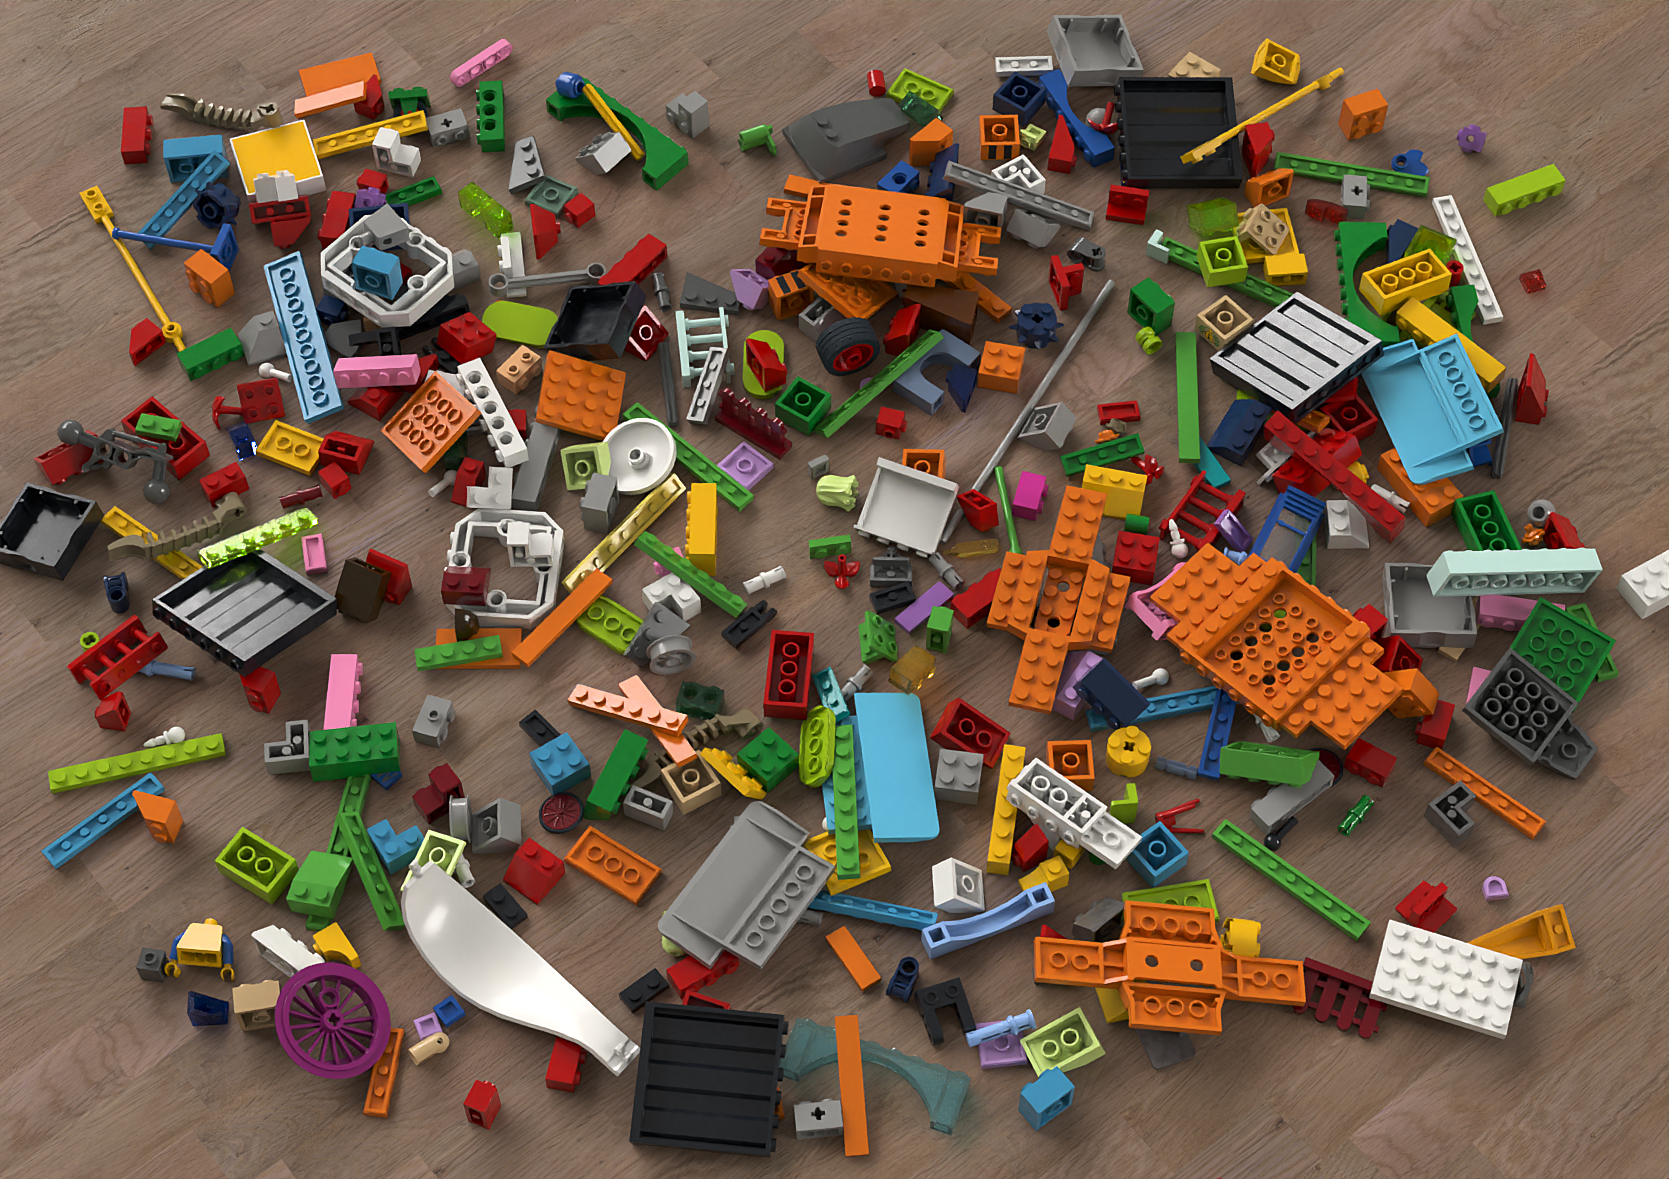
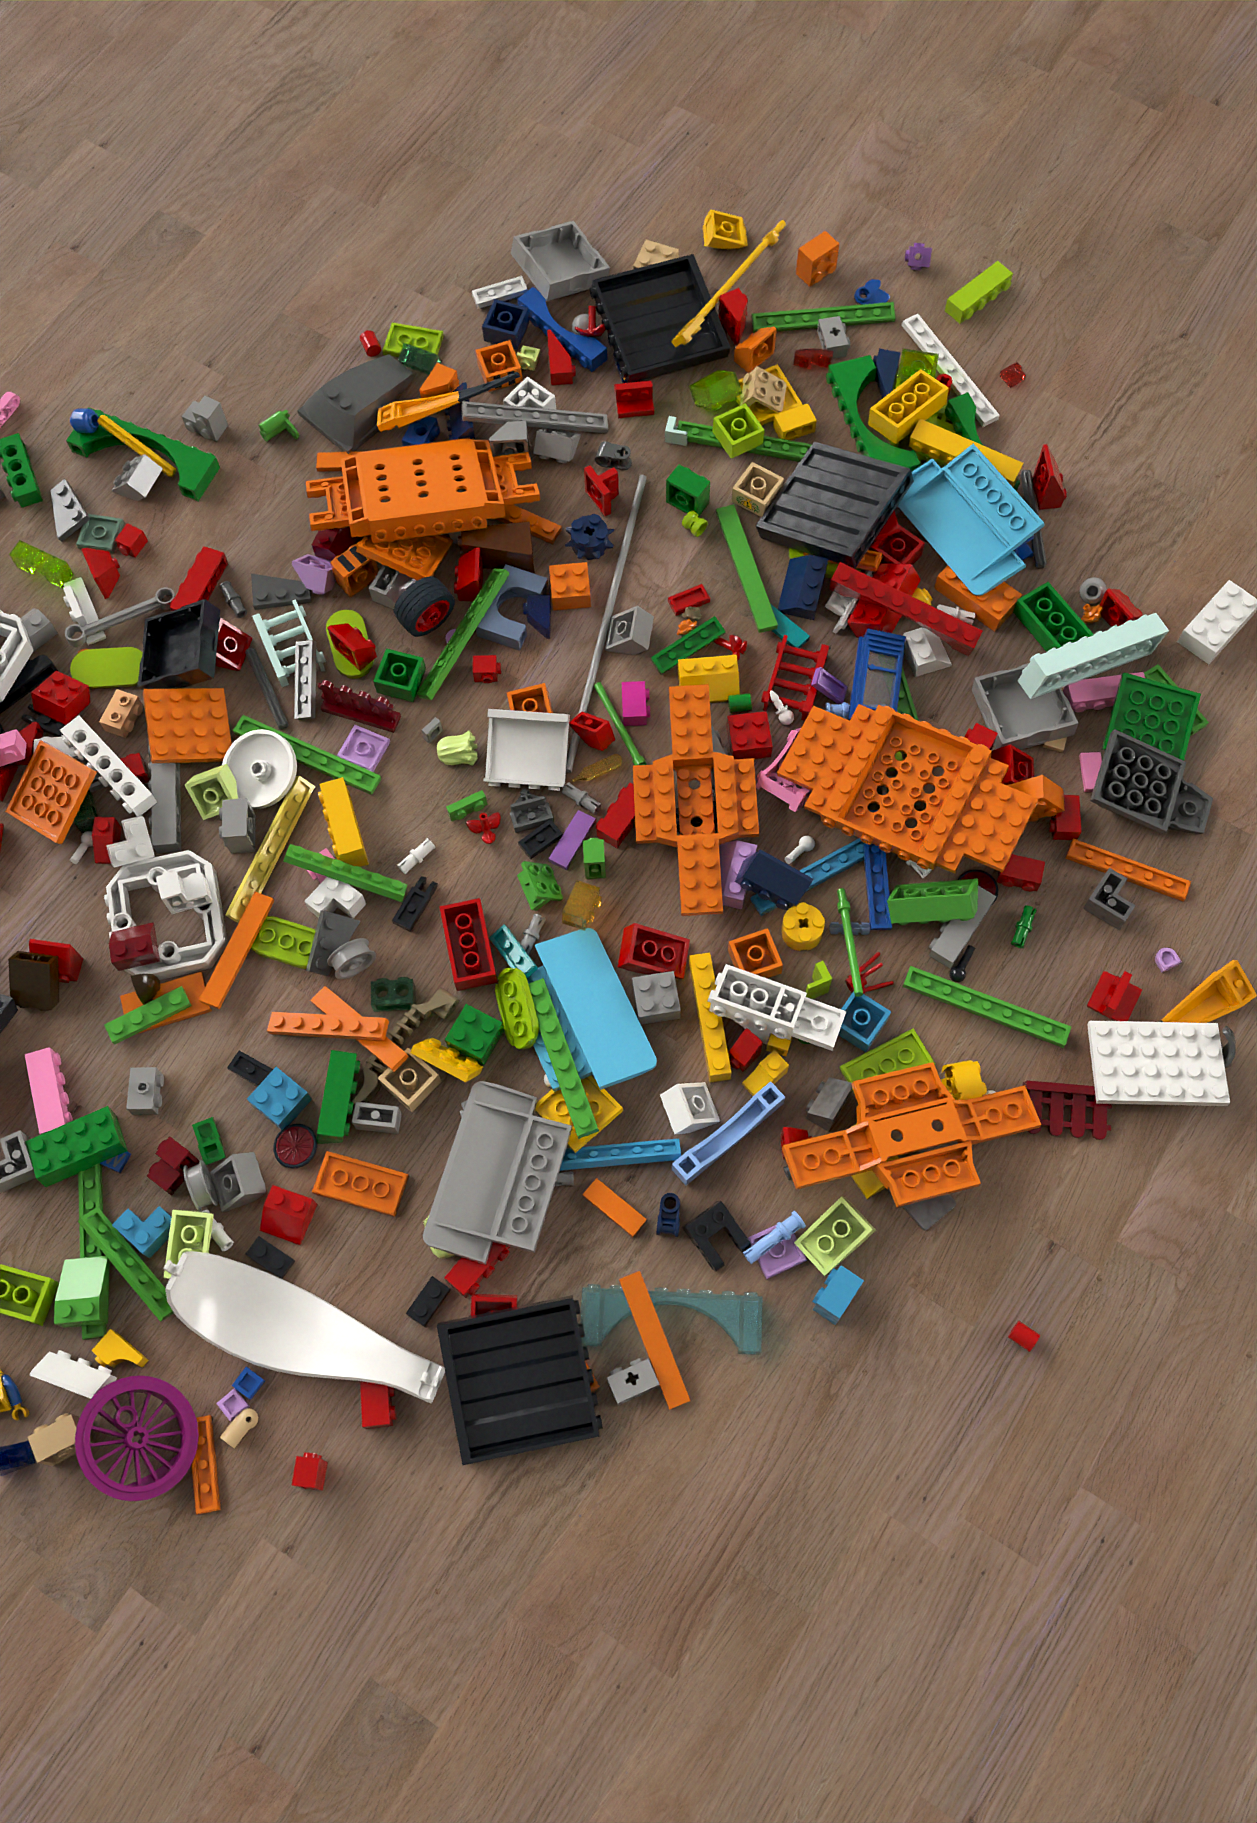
camera: 15 degrees left, 10 degrees up
none -> green slope [192,1117,226,1165]
none -> light orange plate [377,372,520,432]
none -> bright green bar [837,888,863,997]

